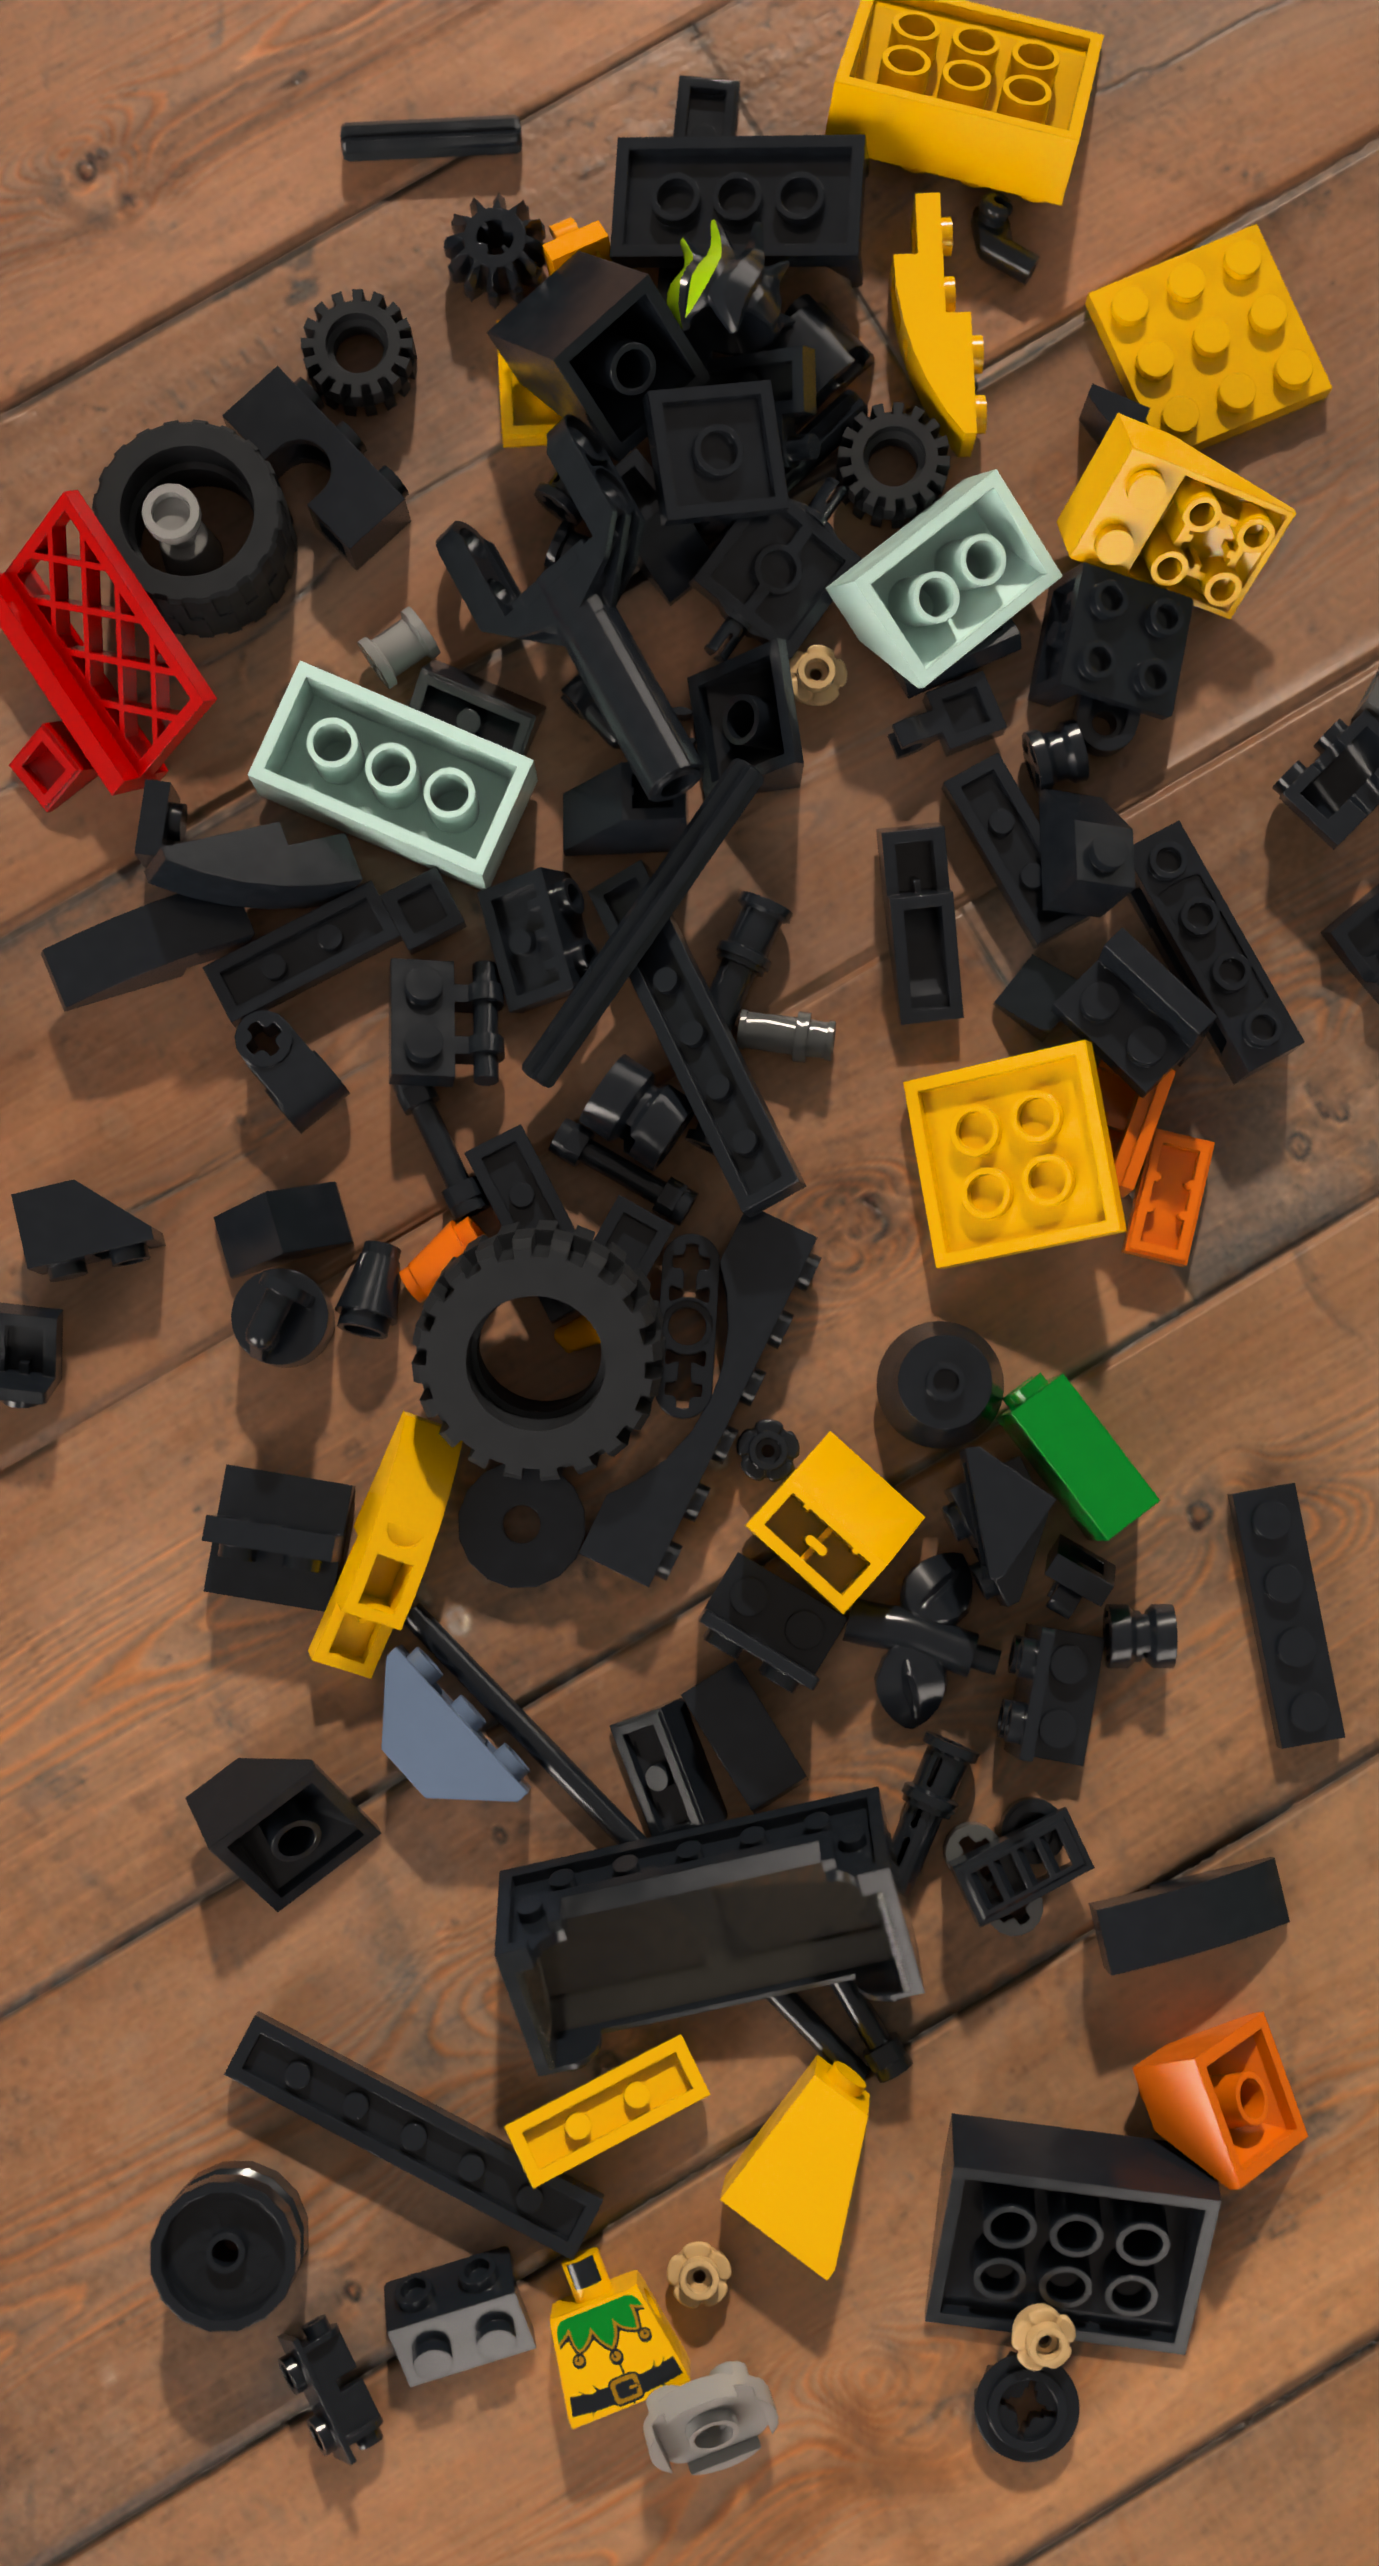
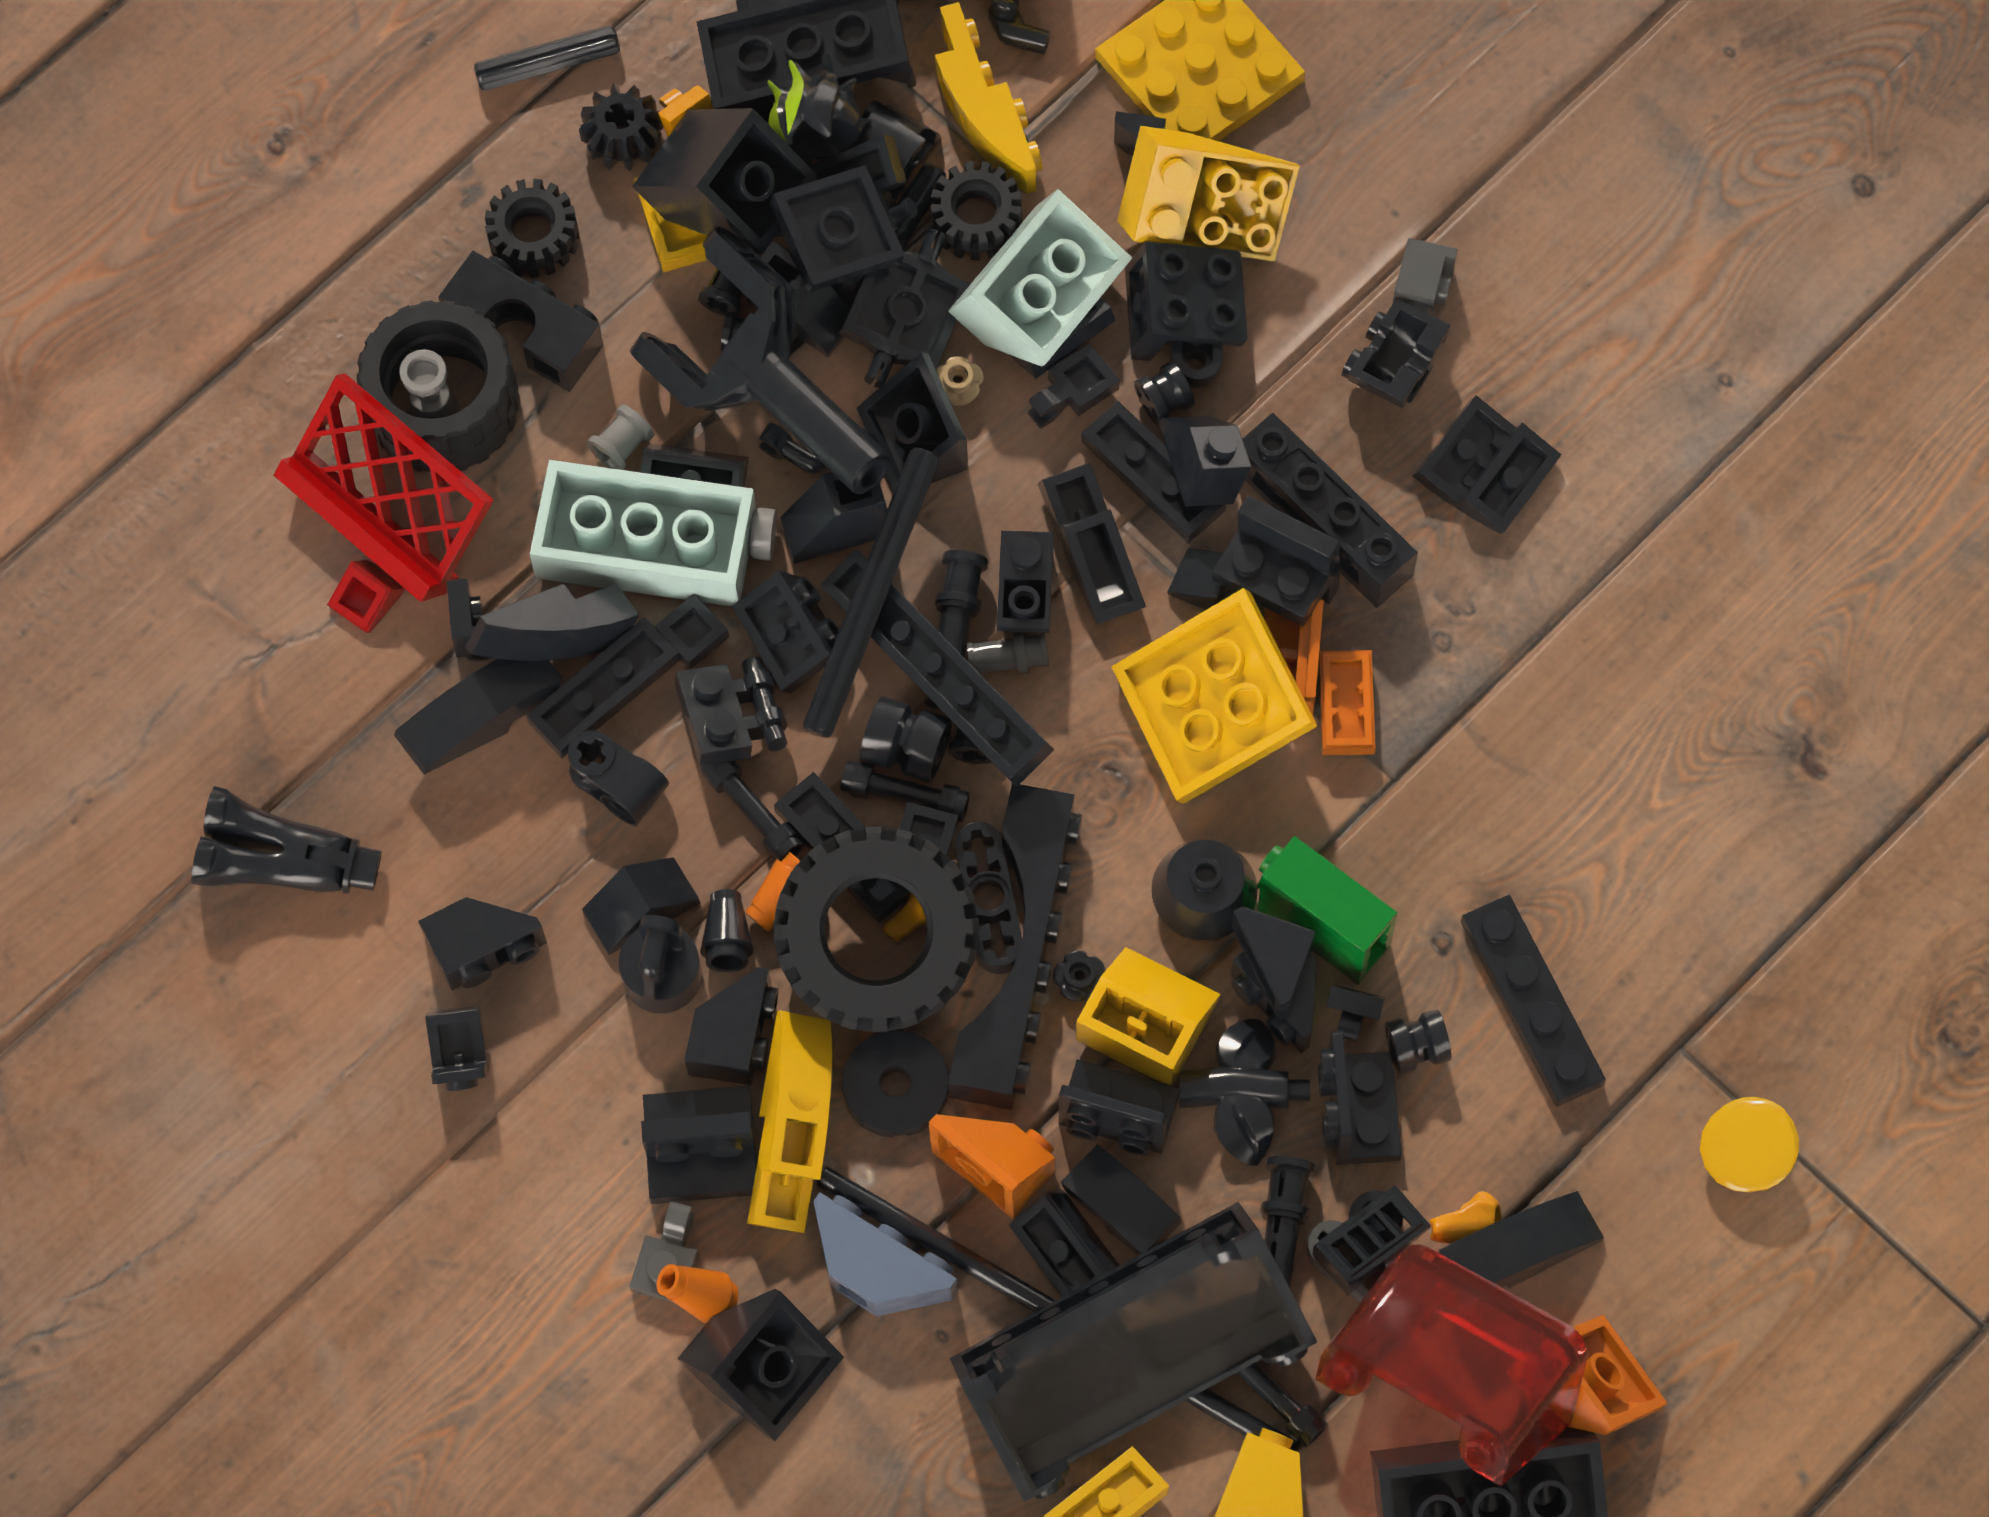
camera: 10 degrees left, 15 degrees down
none -> dark grey plate [629,1201,699,1303]
none -> orange cone [656,1264,739,1323]
none -> black slope [685,967,779,1086]
none -> light grey tile [750,508,777,561]
none -> orange slope [929,1114,1055,1219]
none -> black slope [997,530,1053,633]
none -> clear red windscreen [1315,1244,1588,1486]
none -> light orange animal [1430,1191,1502,1244]

